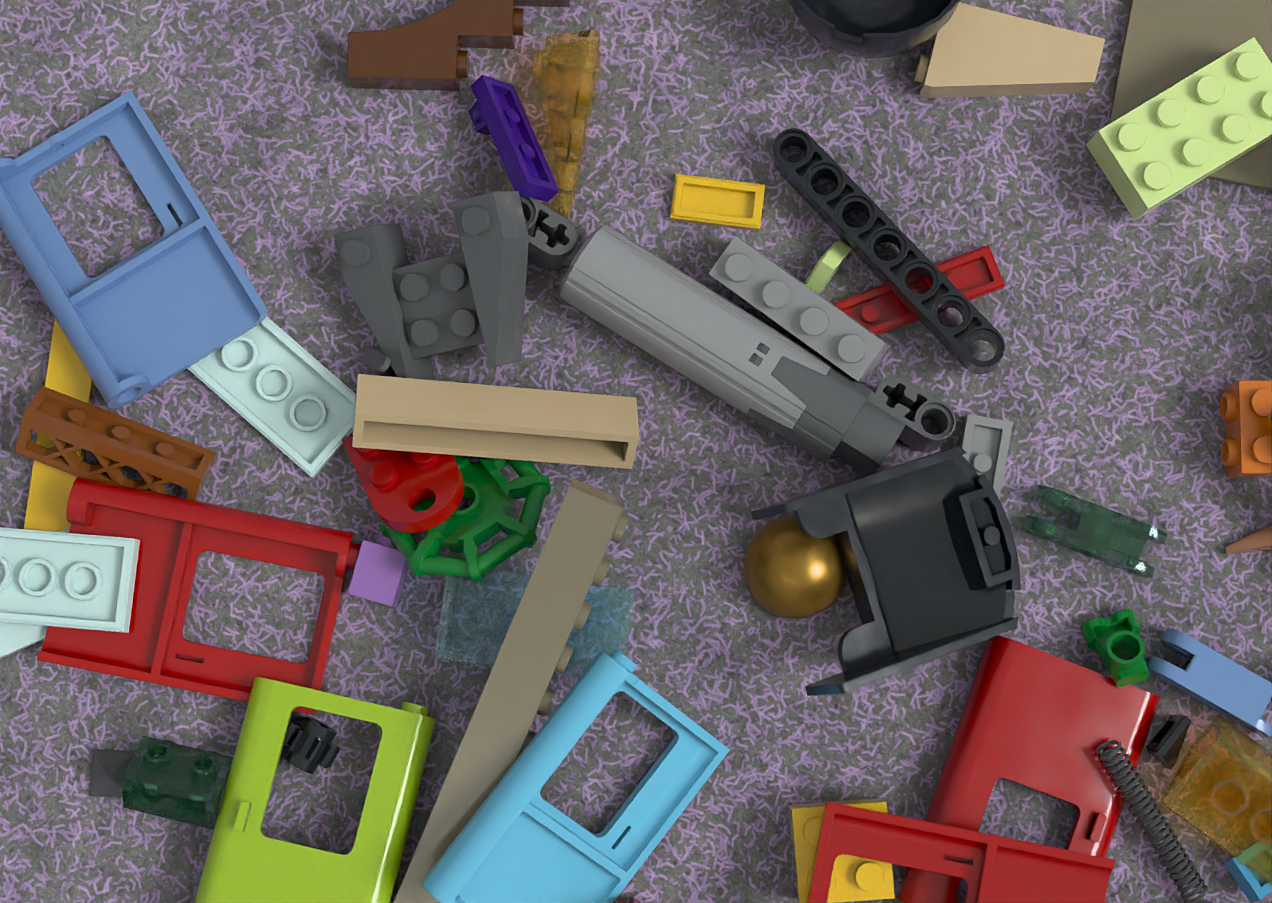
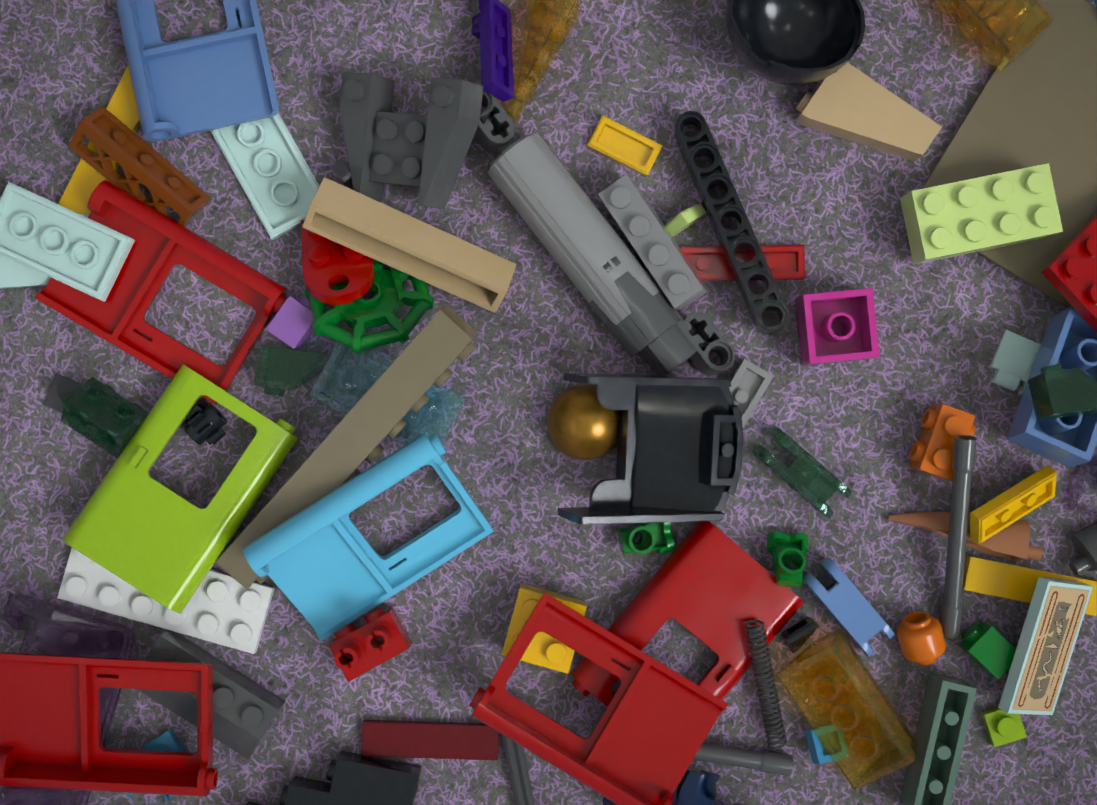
camera: 15 degrees right, 5 degrees up
none -> clear green slope [254,344,334,397]
none -> green plate [617,522,675,554]
none -> dark pink brick [795,288,880,366]

